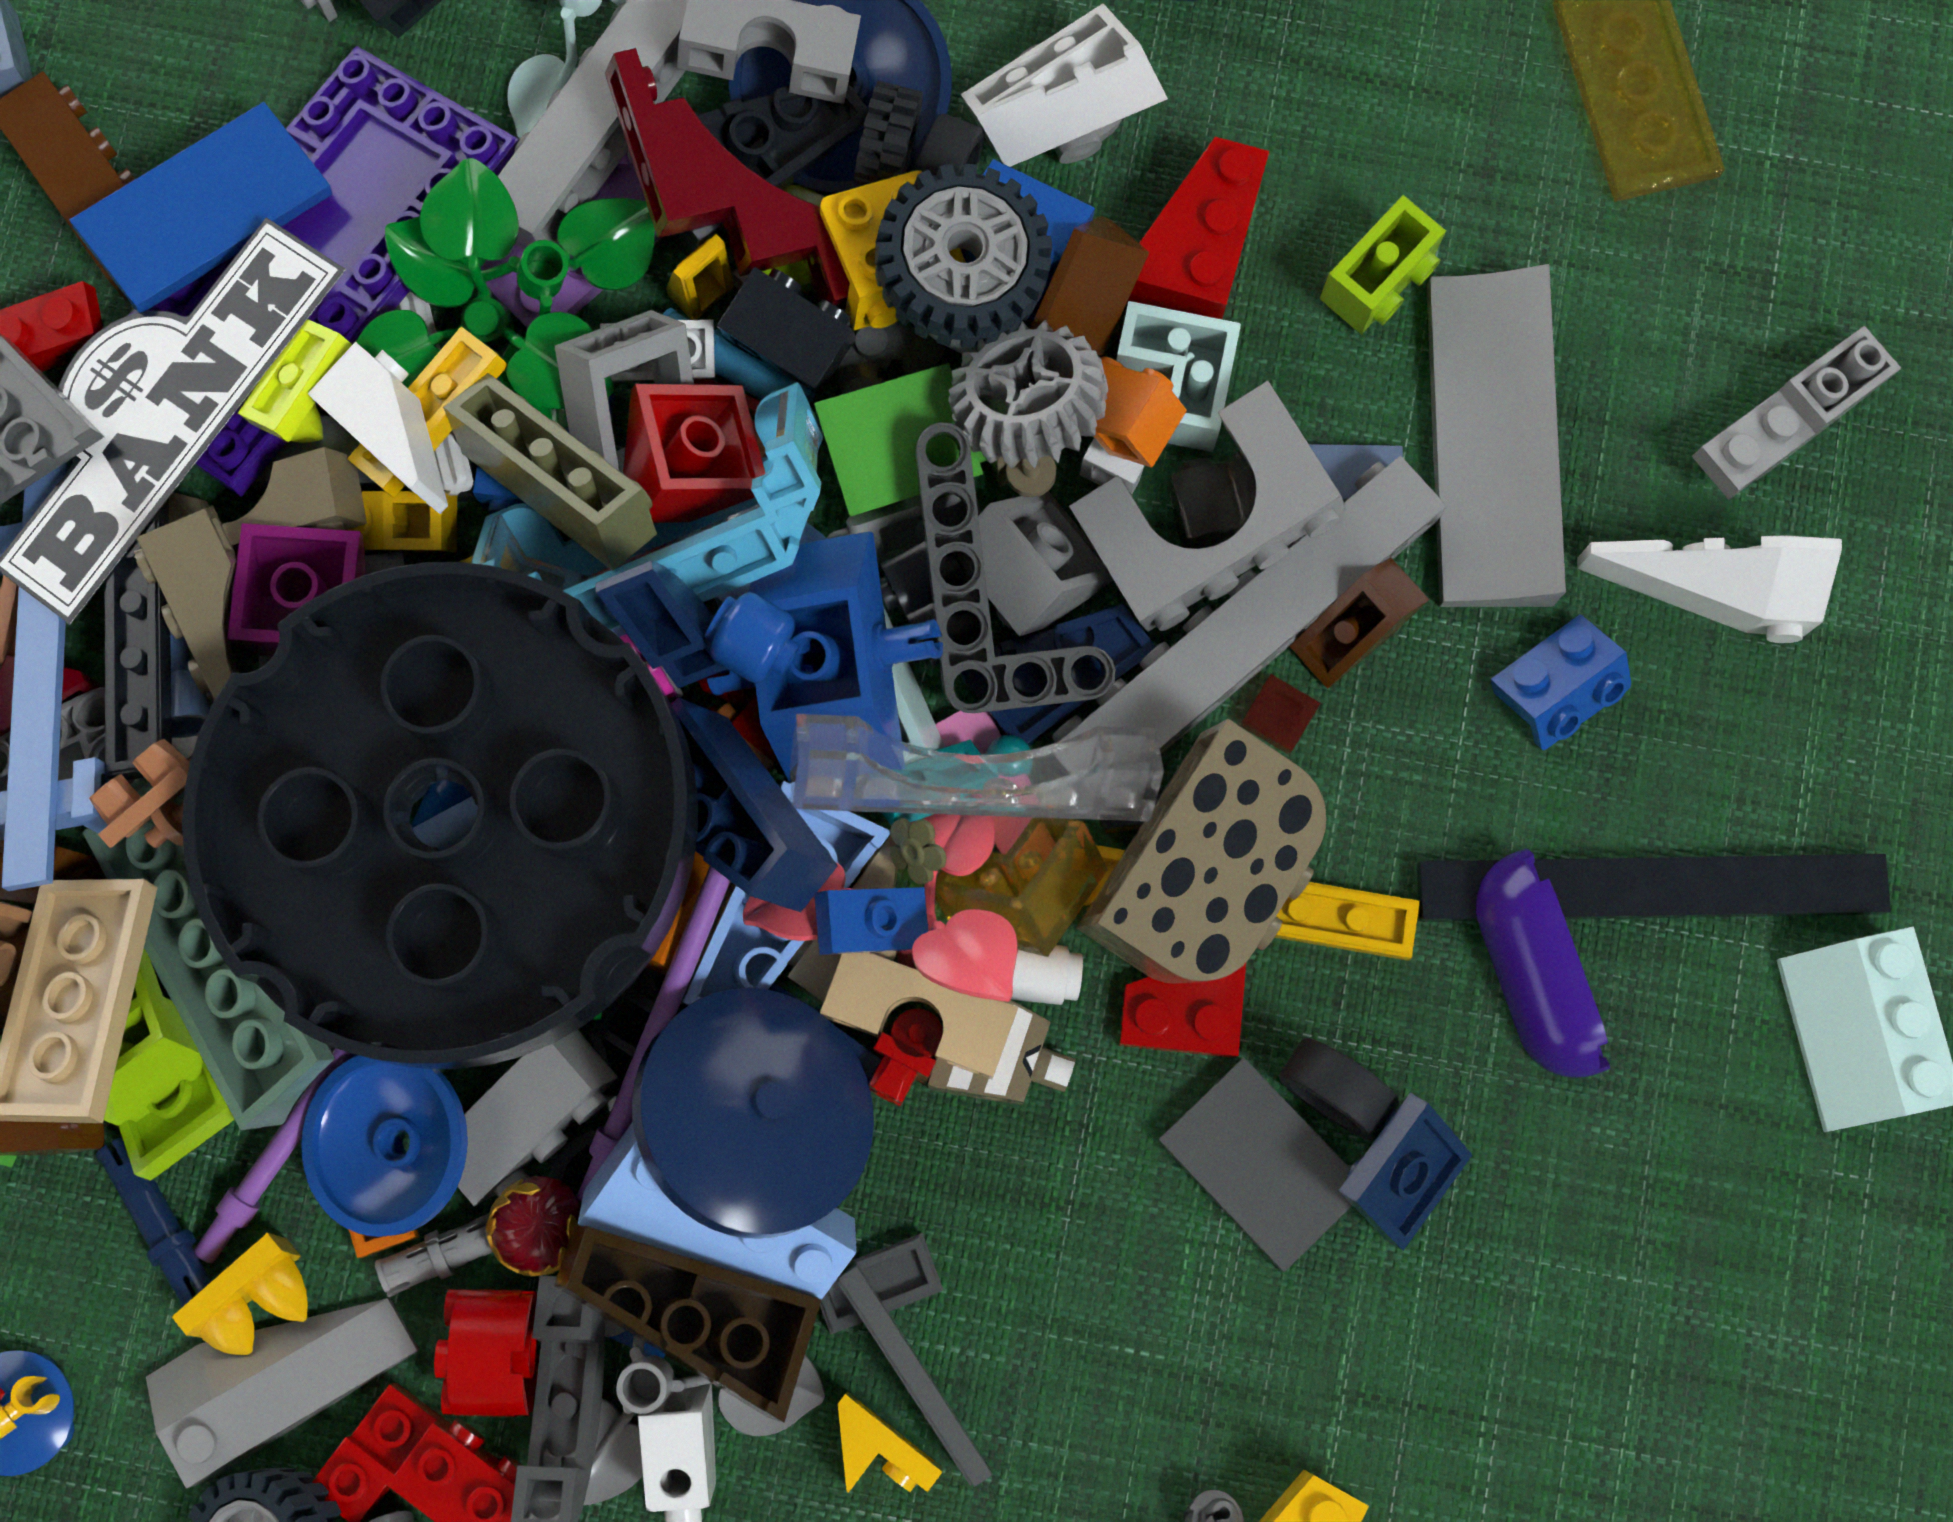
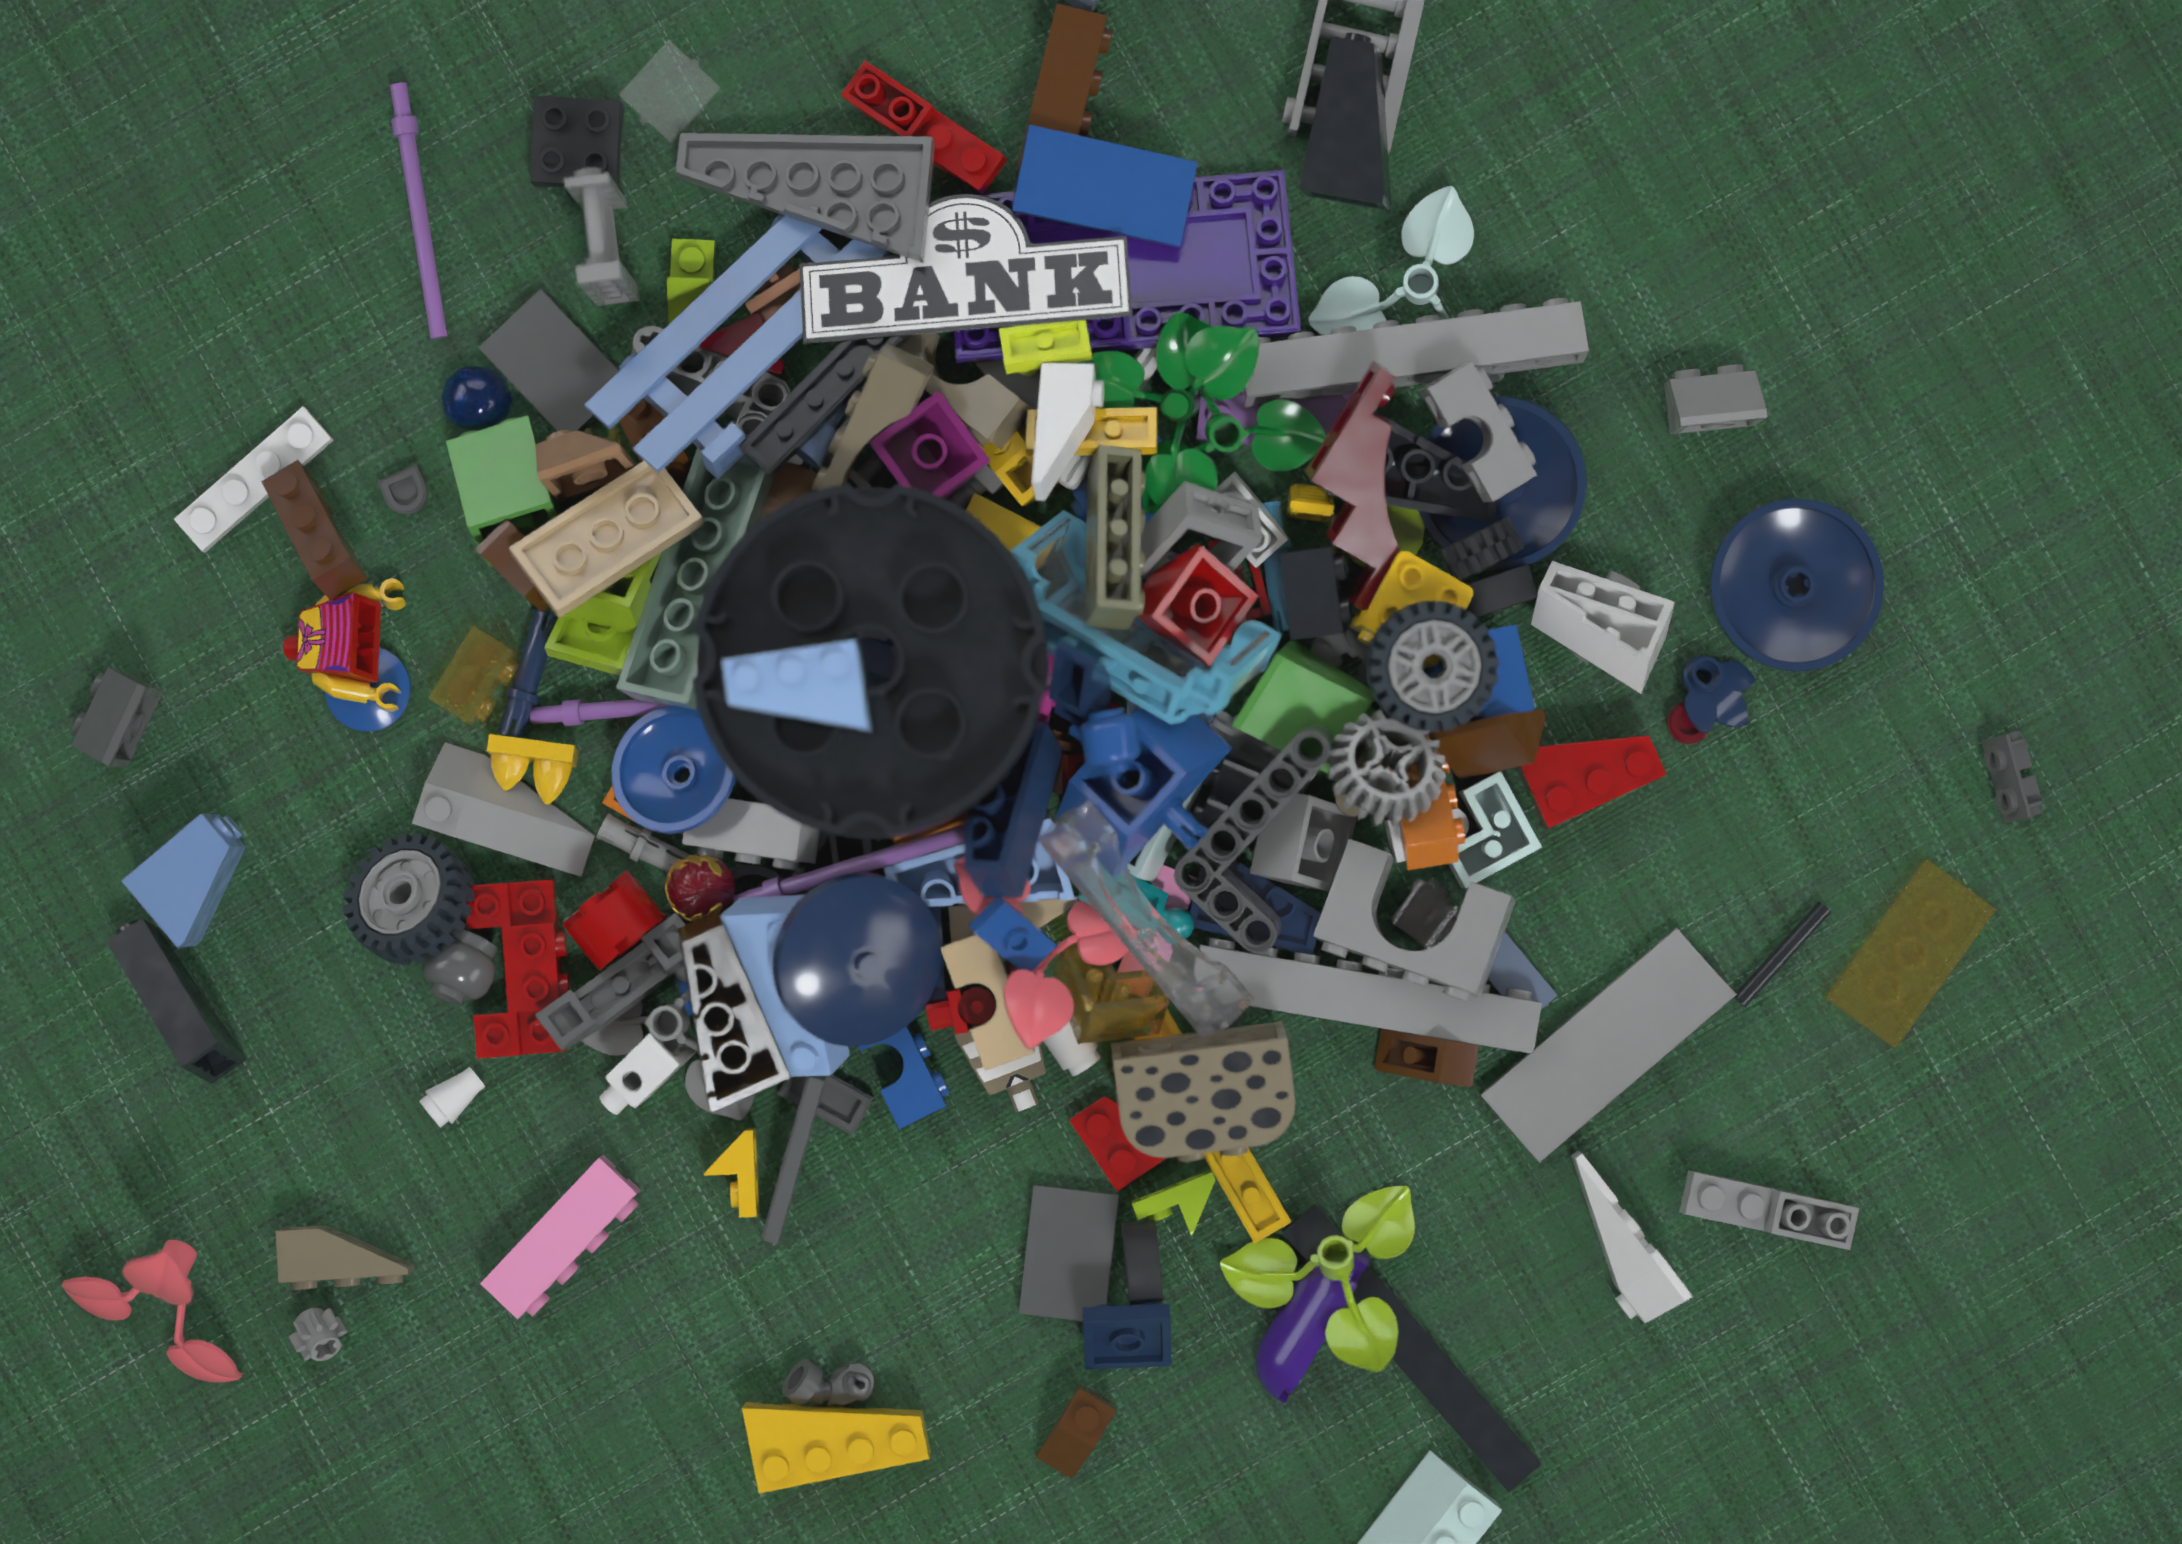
camera: 50 degrees right, 10 degrees up
nougat hips [89,738,191,848] -> none
olive plant [890,818,946,884] -> none
clear red tile [1240,674,1321,755] -> none
lime brick [1320,195,1446,335] -> none
blue bracket [1491,614,1632,750] -> none
none -> clear yellow bracket [428,626,519,726]
none -> light blue wedge [722,640,872,732]
none -> blue arch [858,1025,950,1129]
none -> reddish brown slope [1035,1383,1117,1479]
none -> lime slope [1132,1169,1215,1236]
none -> lime plant [1220,1186,1415,1372]
none -> dark red tile [1666,702,1710,744]
none -> dark blue plate [1681,656,1756,733]
none -> black bar [1733,901,1832,1008]

